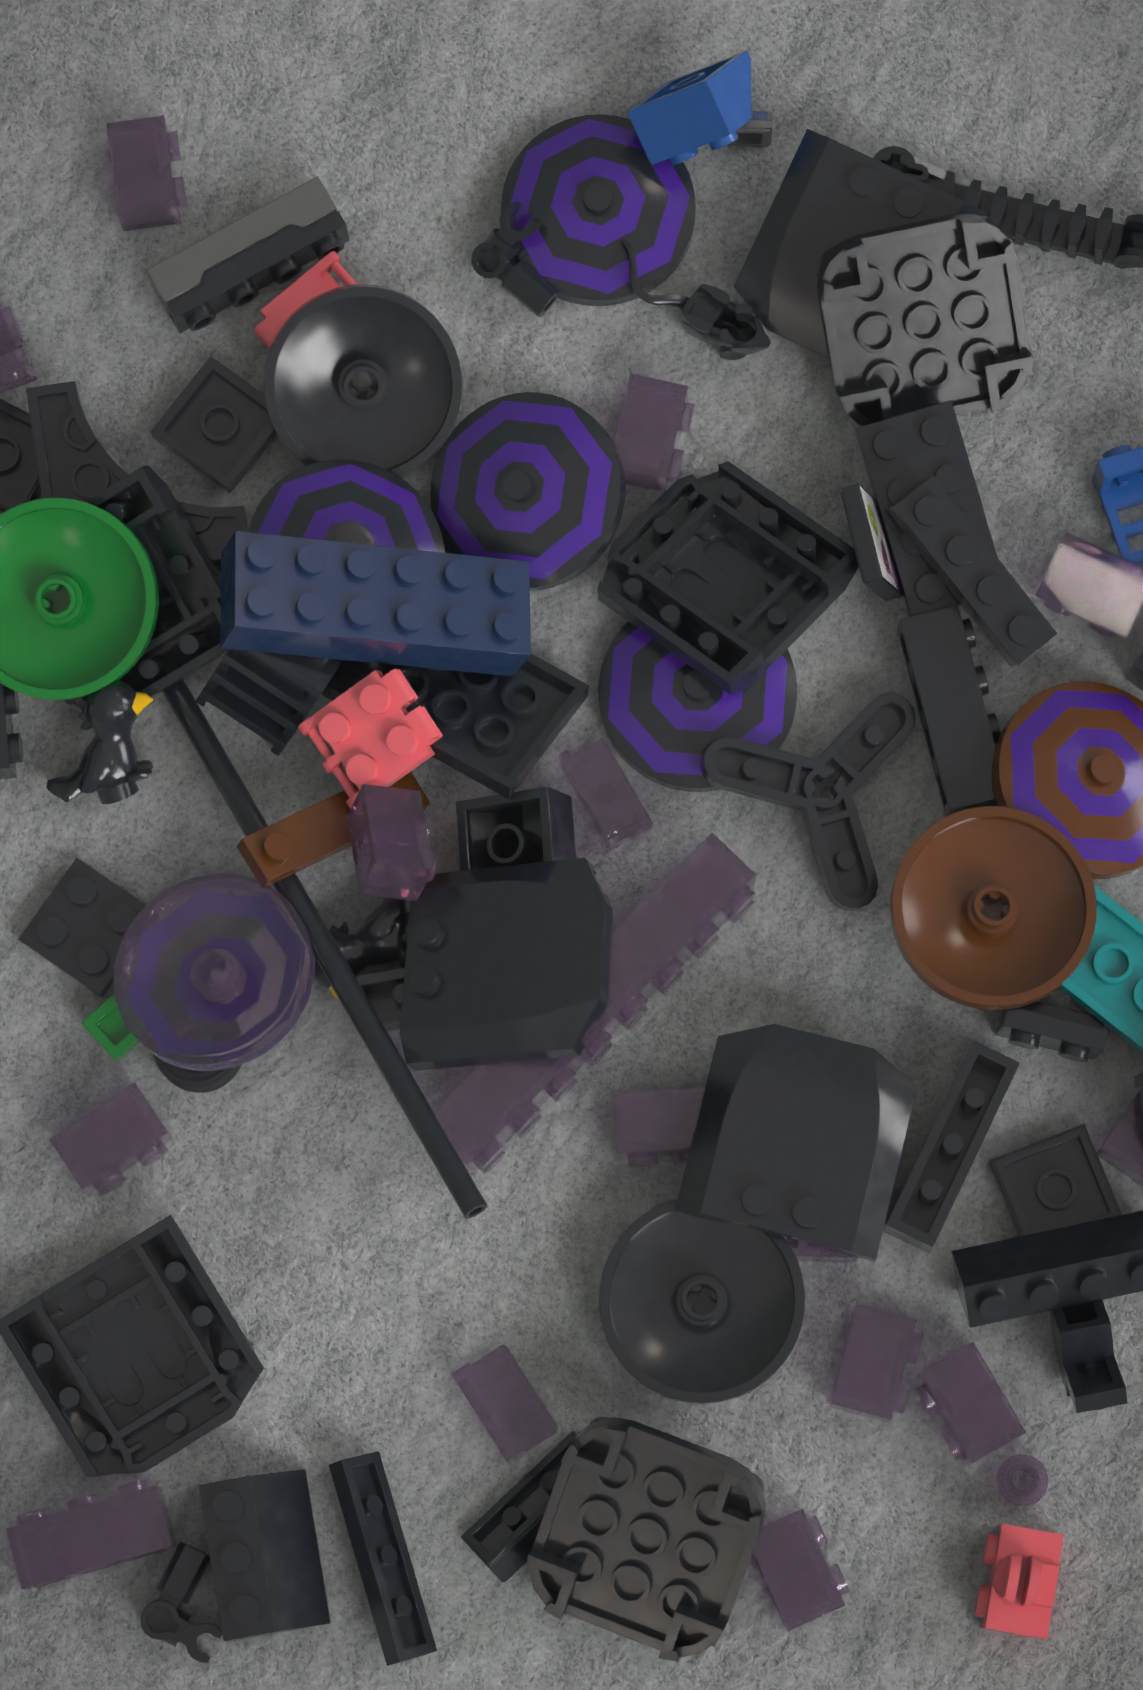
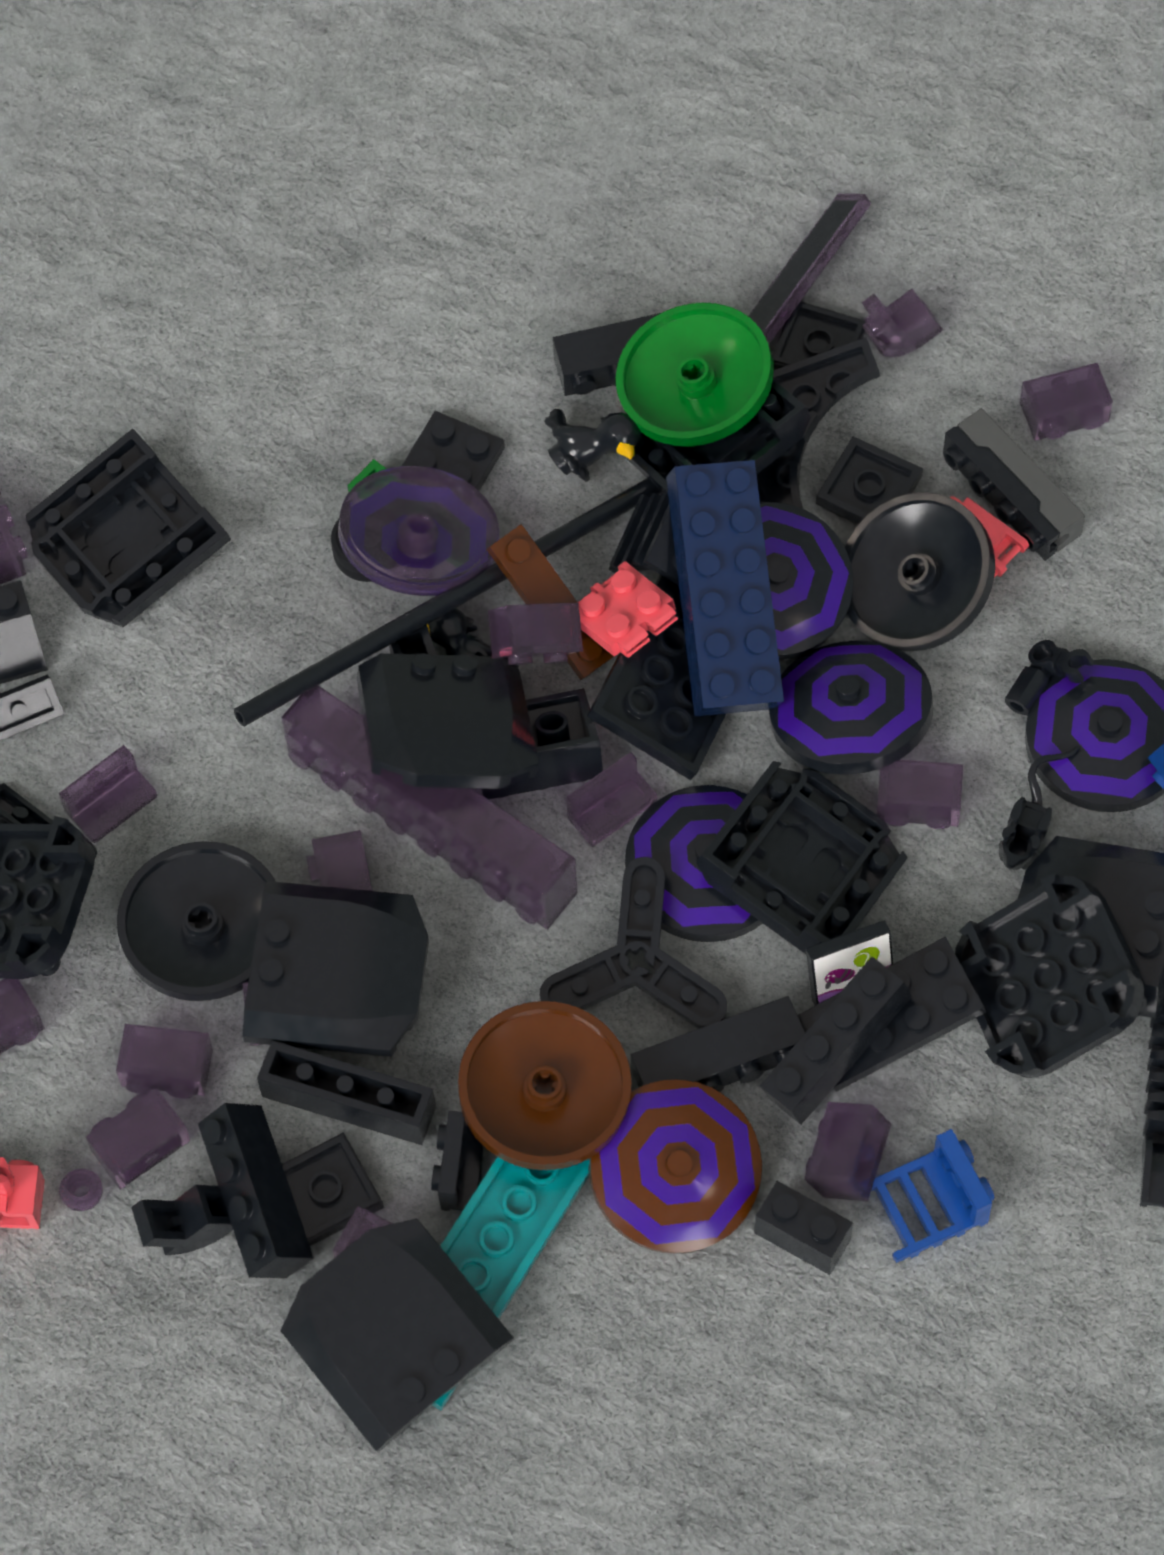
camera: 80 degrees right, 15 degrees down
clear purple brick [49,1082,173,1196] -> none

